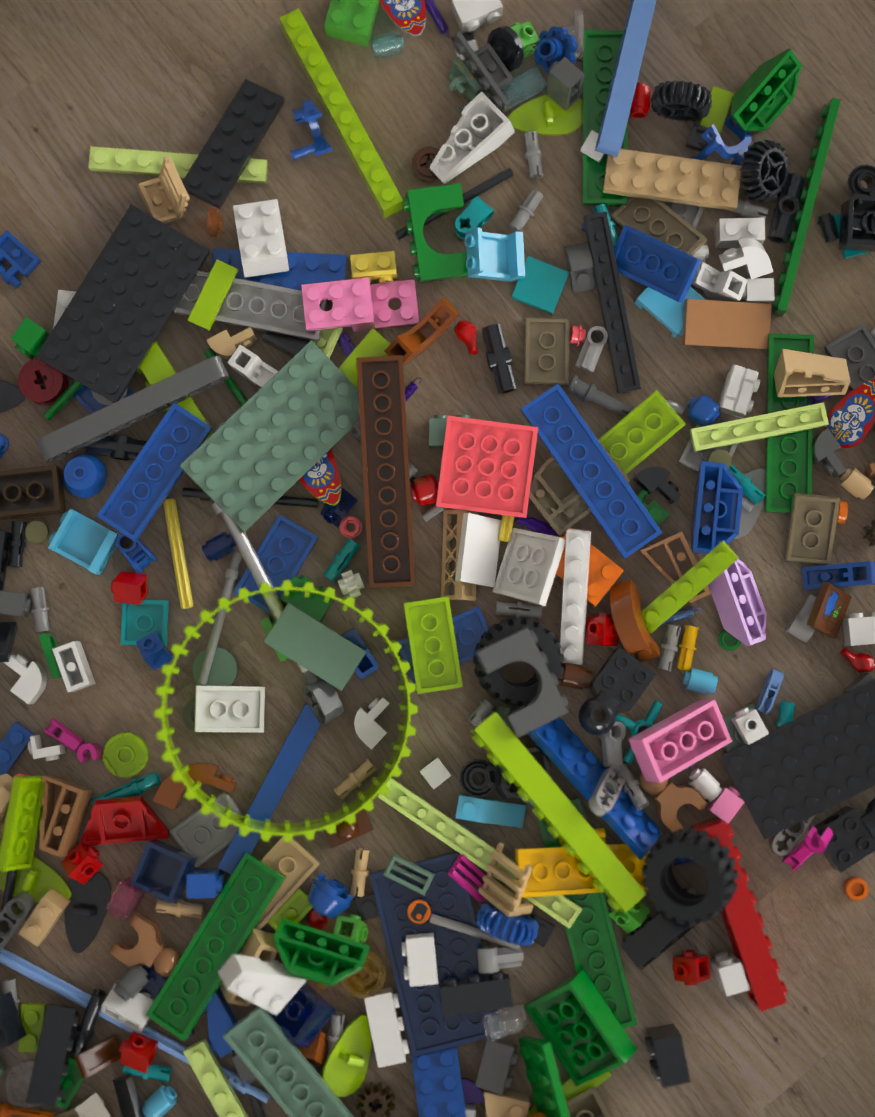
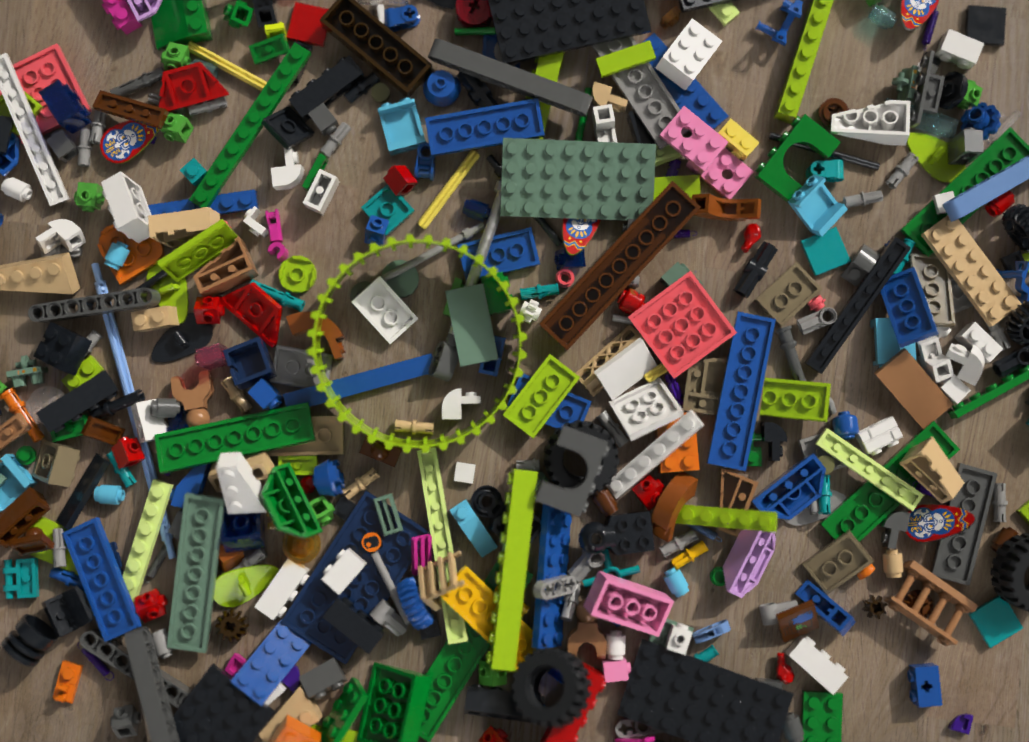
camera: 45 degrees right, 0 degrees up
clear tile [482,1003,529,1042] -> none

